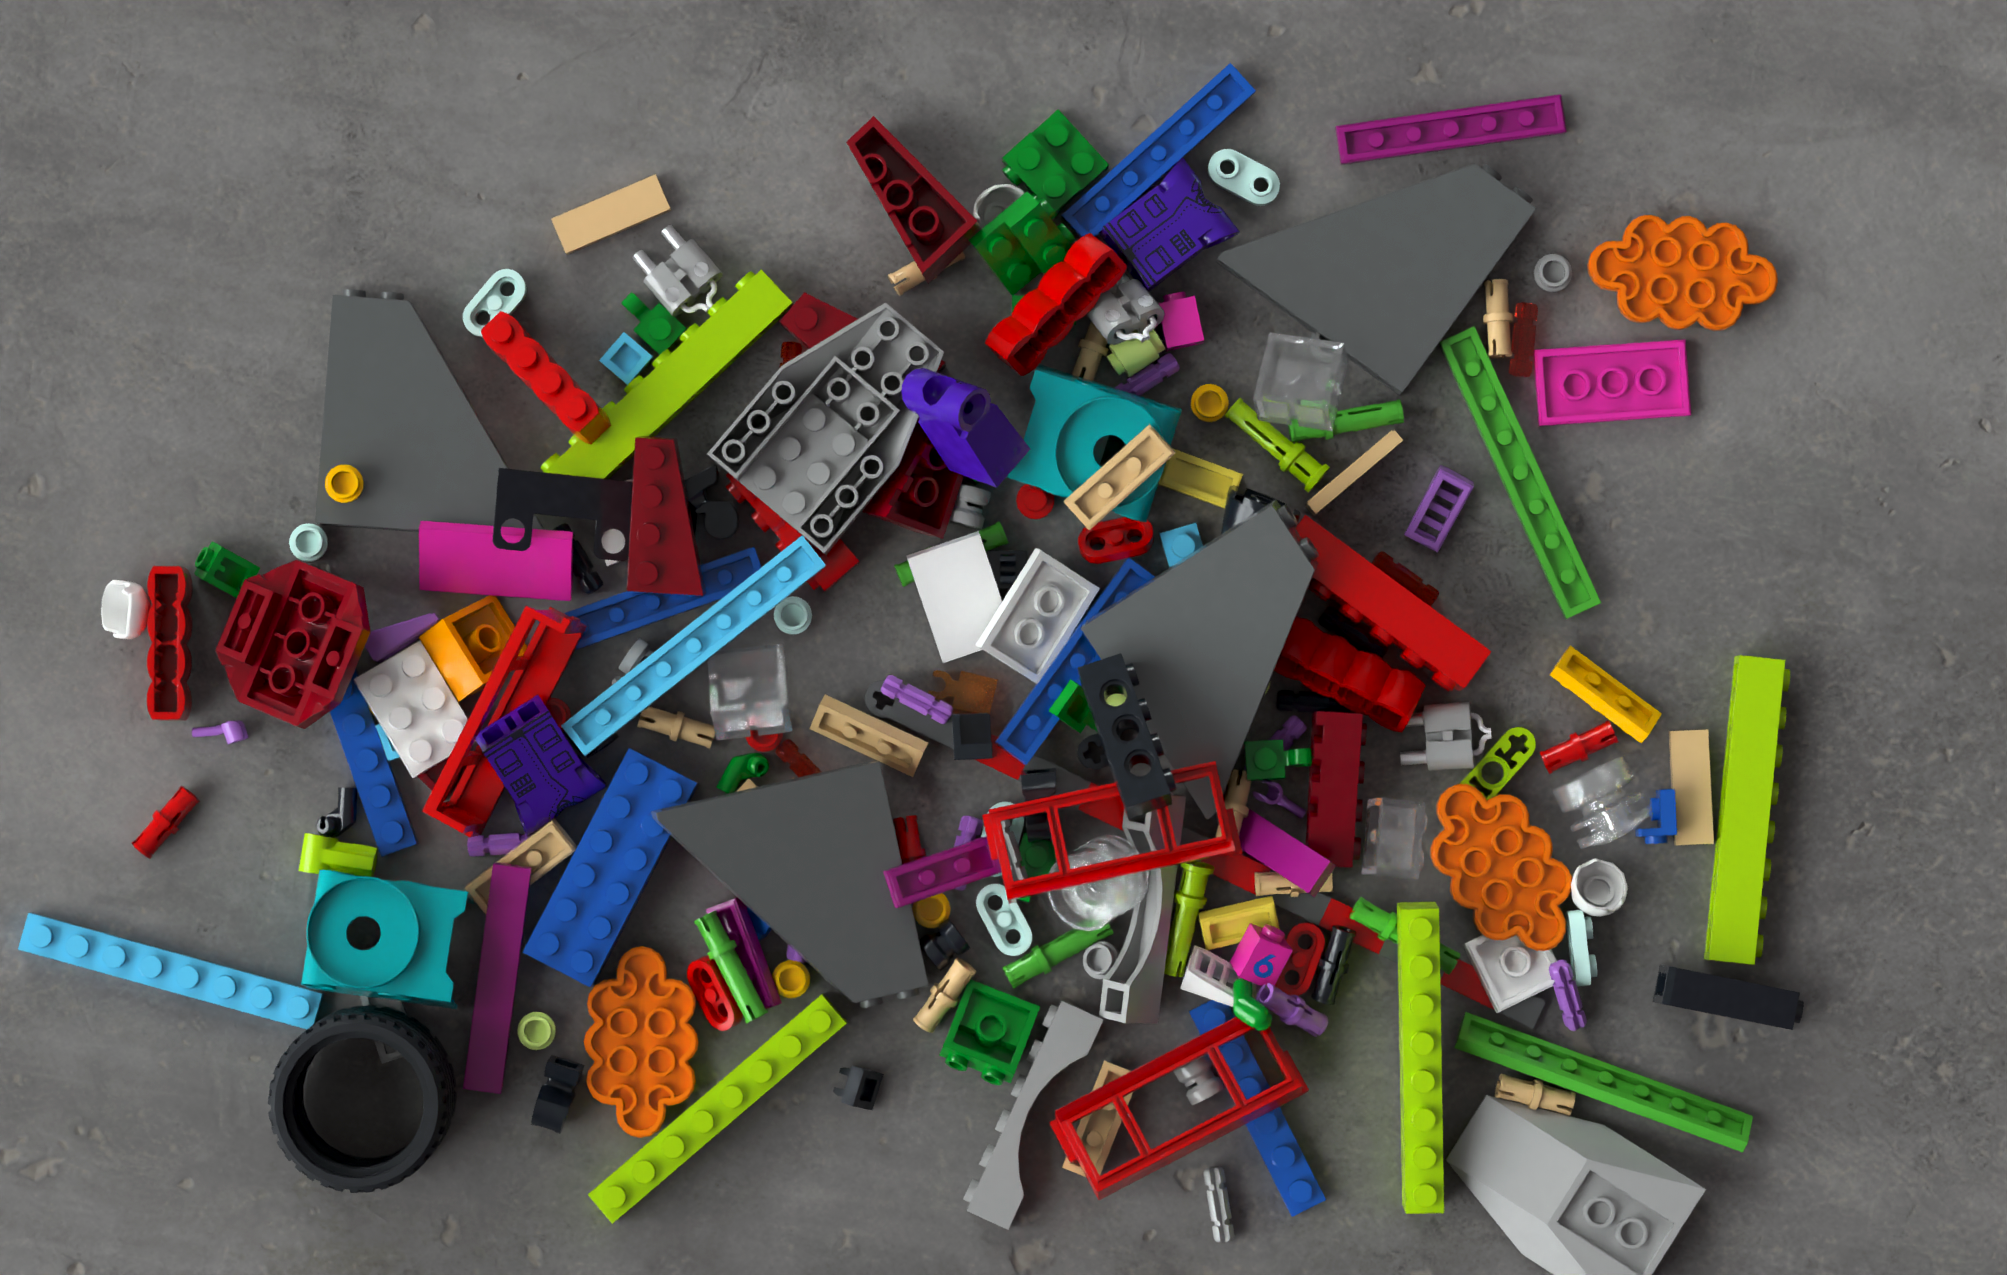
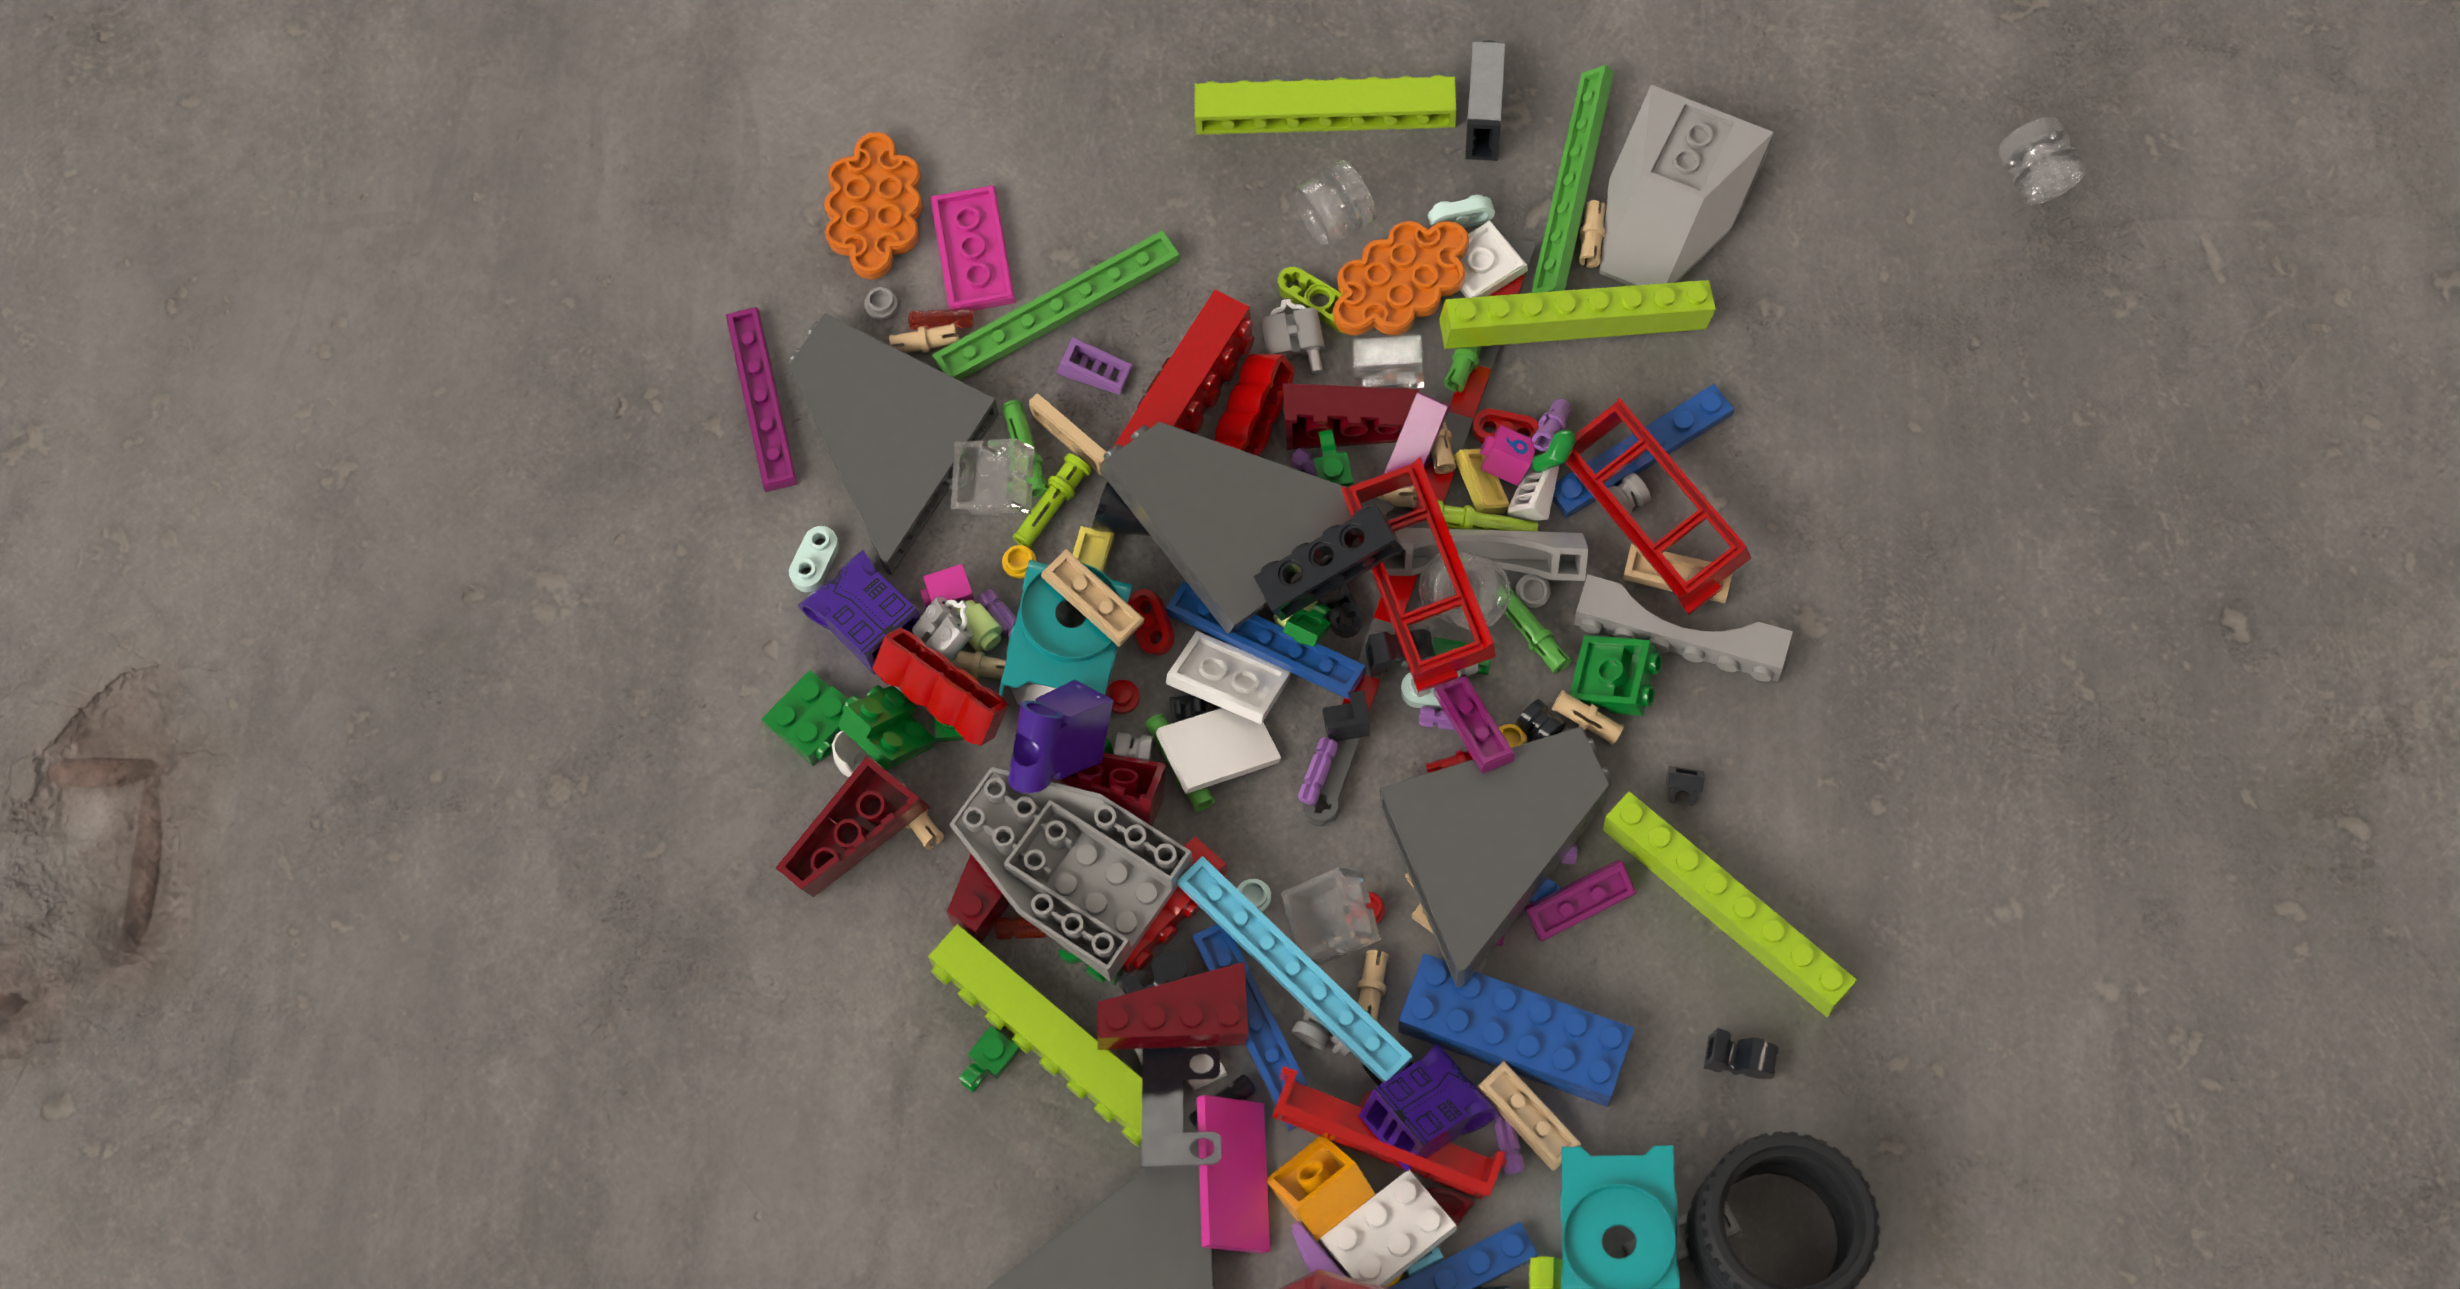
camera: 90 degrees left, 20 degrees down
light aqua plate [463,269,527,337] -> none
magenta tile [463,862,532,1094] -> none
red brick [481,311,611,444] -> none
yellowish green plate [517,1012,556,1050] -> none
tan tile [551,174,671,255] -> none
orange plate [584,946,699,1138] -> none
medium azure plate [599,332,653,385] -> none
light grey piece [633,225,723,316] -> none
red plate [687,955,743,1031] -> none
bright green pin [694,910,768,1024] -> none
green arm [716,752,769,794] -> none
yellow plate [772,960,810,998] -> none
clear red axle [775,739,822,777] -> none
tan plate [809,695,928,777] -> none
clear orange plate [928,670,998,715] -> none
light aqua plate [976,884,1032,956] -> none
blue plate [1061,63,1256,238] -> none
medium azure plate [1159,523,1203,568] -> none
light grey axle [1203,1166,1235,1242] -> none
medium lavender hand [1253,780,1306,818] -> none
black axle [1276,690,1350,713] -> none
black pin [1311,925,1356,1005] -> none
black axle [1319,606,1388,658] -> none
red pin [1539,720,1619,775] -> none
medium lavender axle [1548,959,1587,1031] -> none
yellow plate [1550,645,1662,743] -> none
white hair [1570,858,1628,917] -> none
blue bracket [1635,789,1677,844] -> none
tan tile [1669,729,1714,845] -> none

